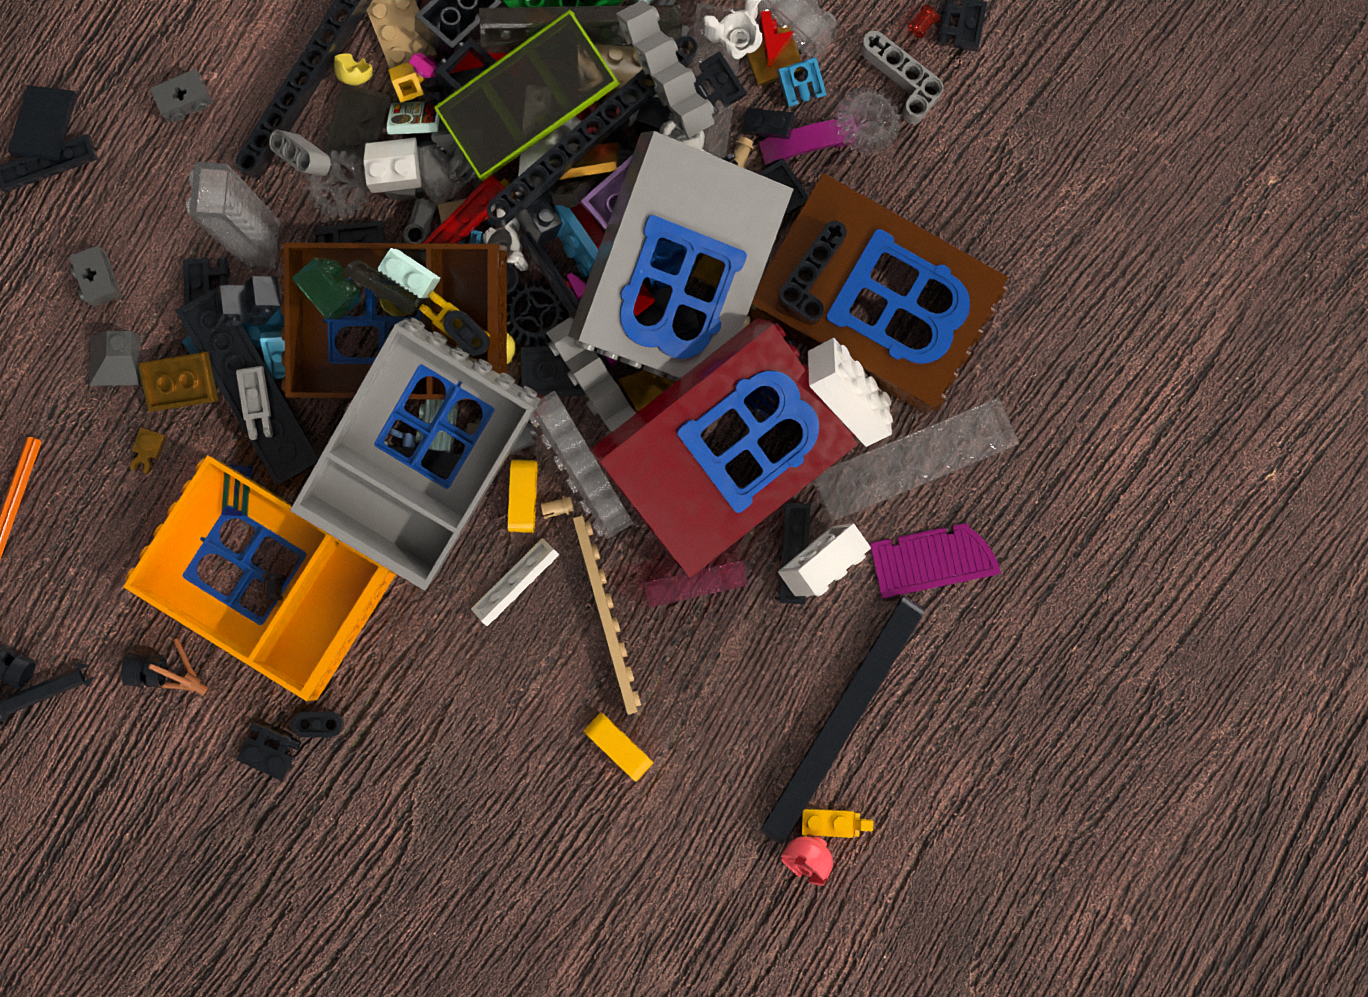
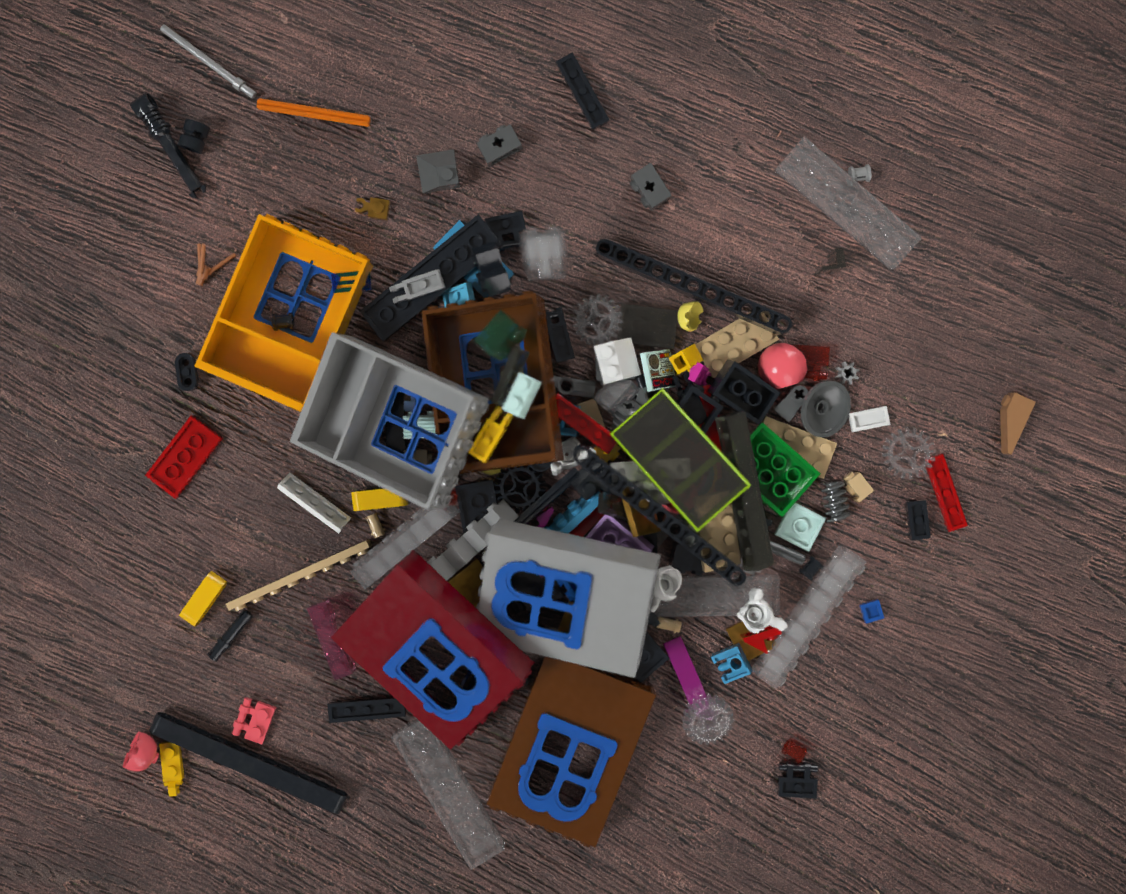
camera: 85 degrees right, 5 degrees up
black tile [8,86,77,160] -> none
black wheel [121,653,168,688] -> none
pearl gold tile [138,352,218,412] -> none
black plate [237,720,302,781] -> none
light grey beam [269,129,330,176] -> none
black plate [443,310,490,355] -> none
light grey brick [616,0,715,138] -> none
black plate [692,51,747,117] -> none
black plate [741,108,795,139] -> none
white brick [778,523,871,597] -> none
black beam [779,221,847,325] -> none
white brick [808,338,893,447] -> none
light grey beam [861,31,943,124] -> none
magenta piece [870,523,1001,599] -> none
none -> red tile [145,415,223,499]
none -> black pin [207,609,253,662]
none -> coral plate [232,697,277,745]

